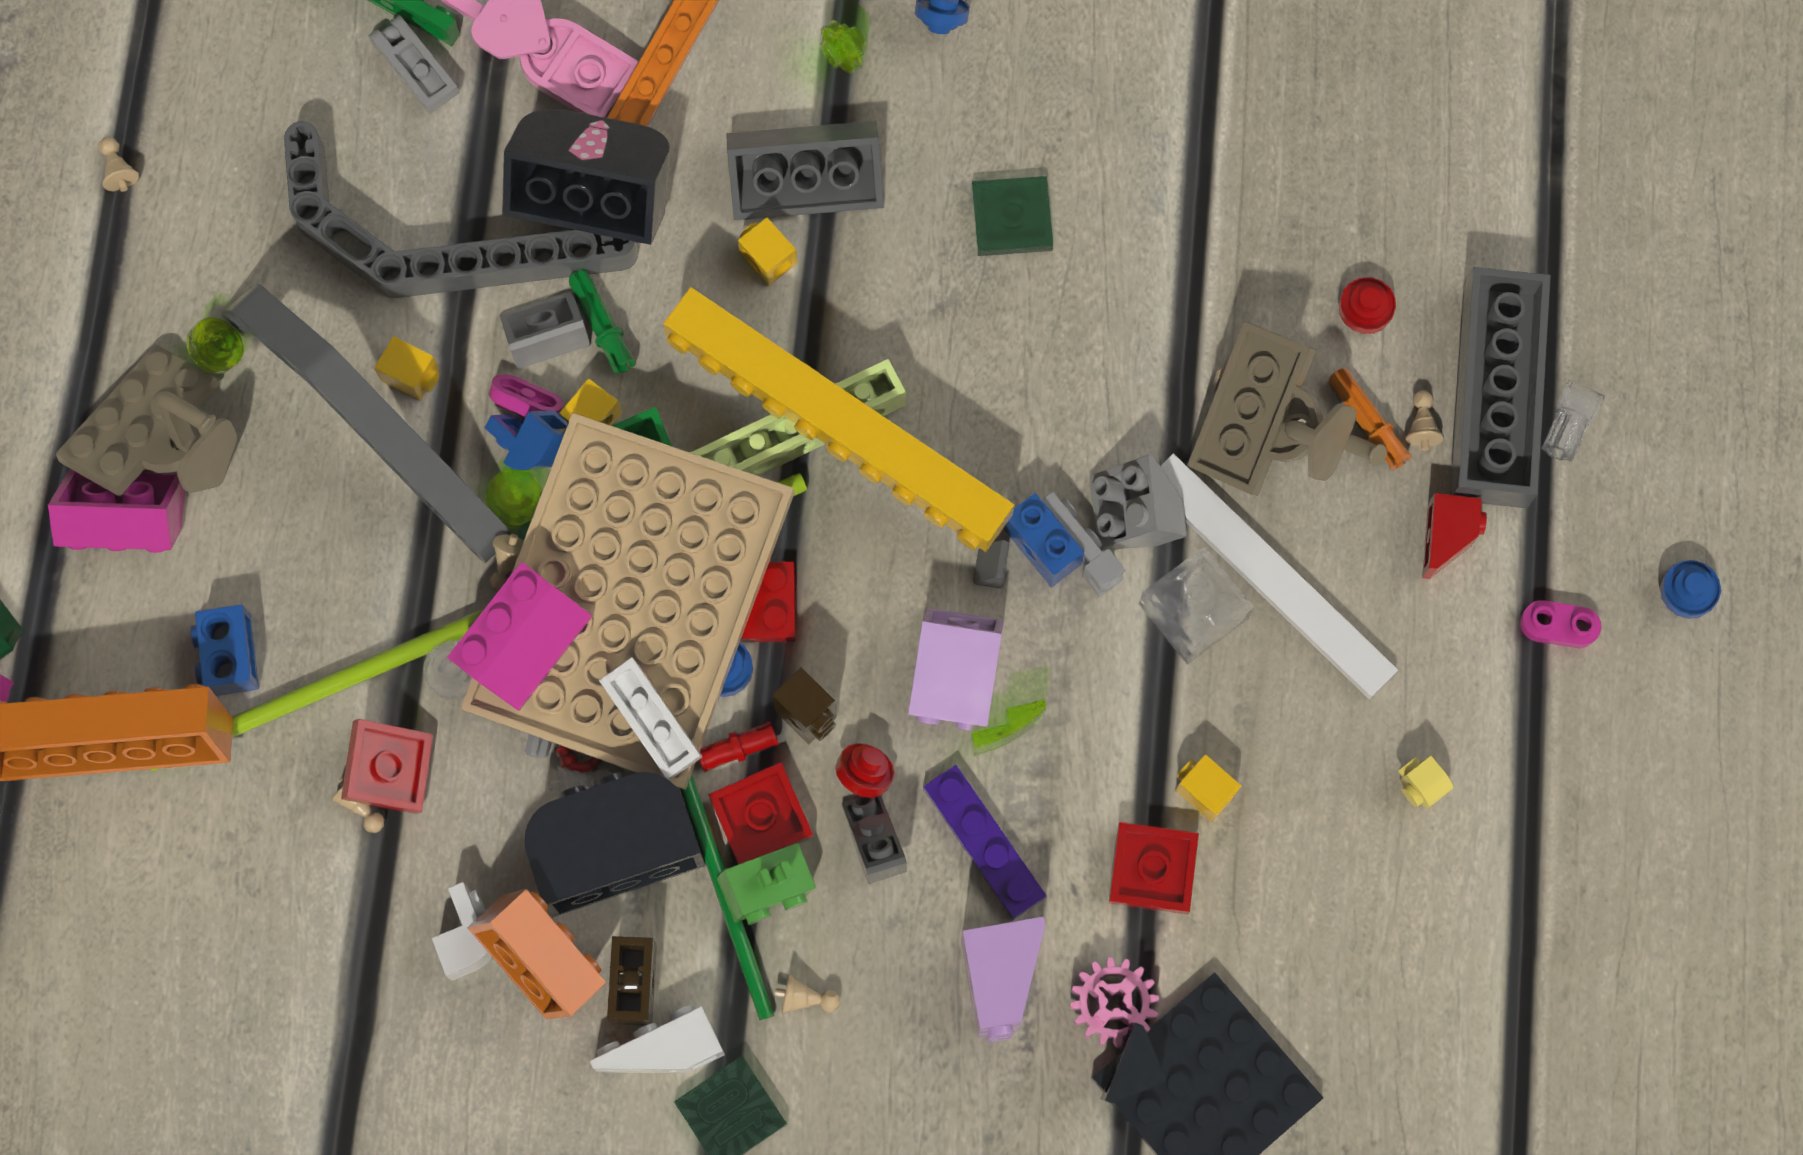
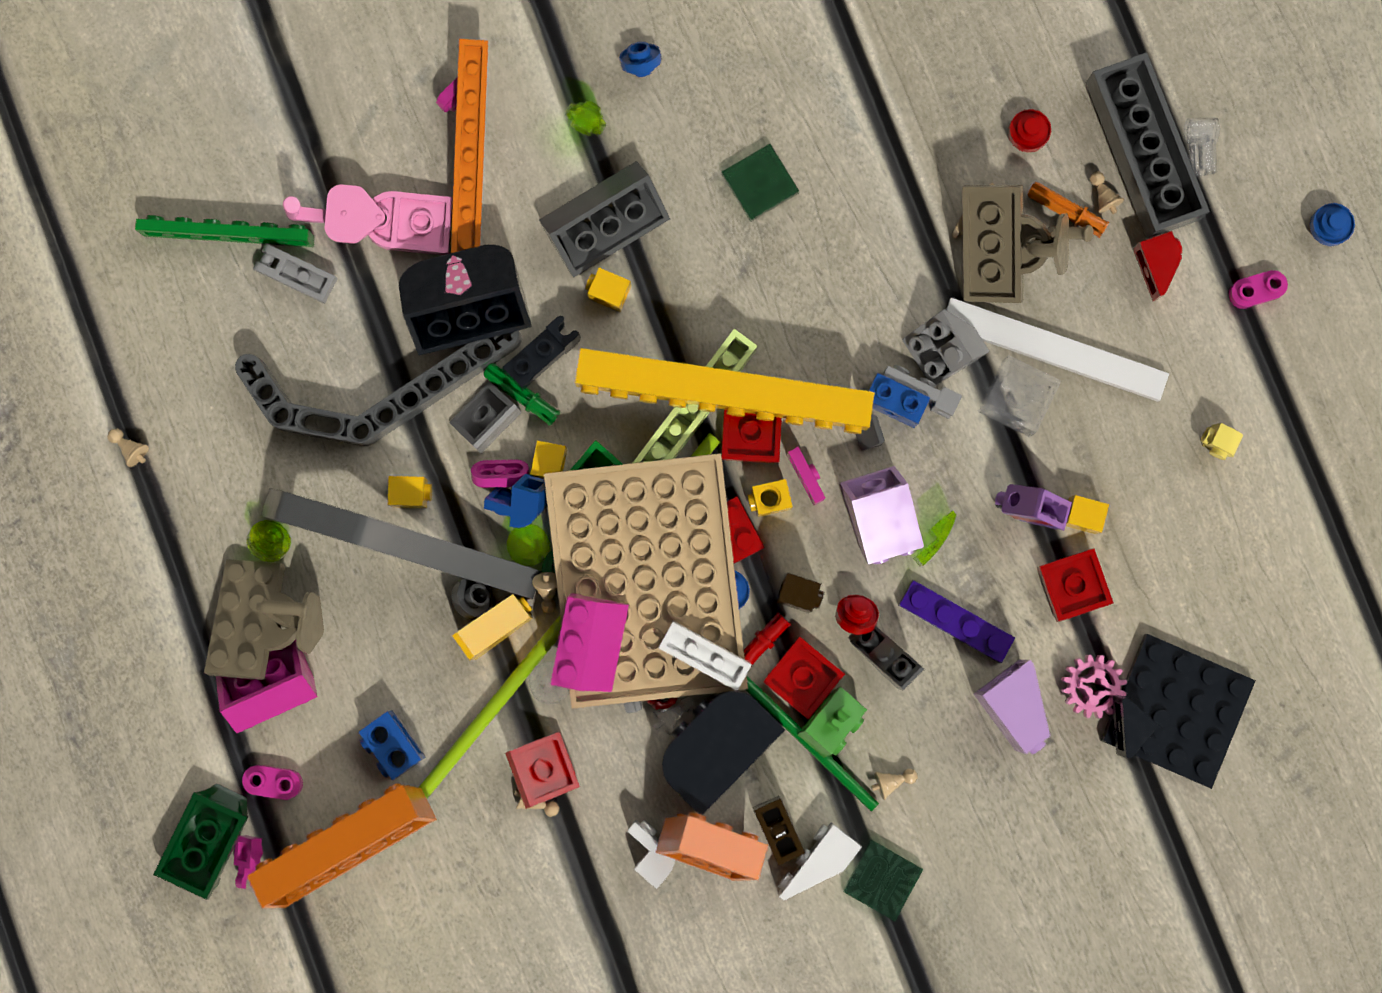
camera: 25 degrees left, 10 degrees up
none -> dark pink plate [242,765,303,800]
none -> dark grey plate [452,578,494,620]
none -> yellow slope [452,594,533,660]
none -> black plate [502,315,581,391]
none -> red plate [722,409,782,463]
none -> yellow brick [747,479,793,517]
none -> dark pink plate [787,447,826,506]
none -> medium lavender torso [995,484,1072,531]

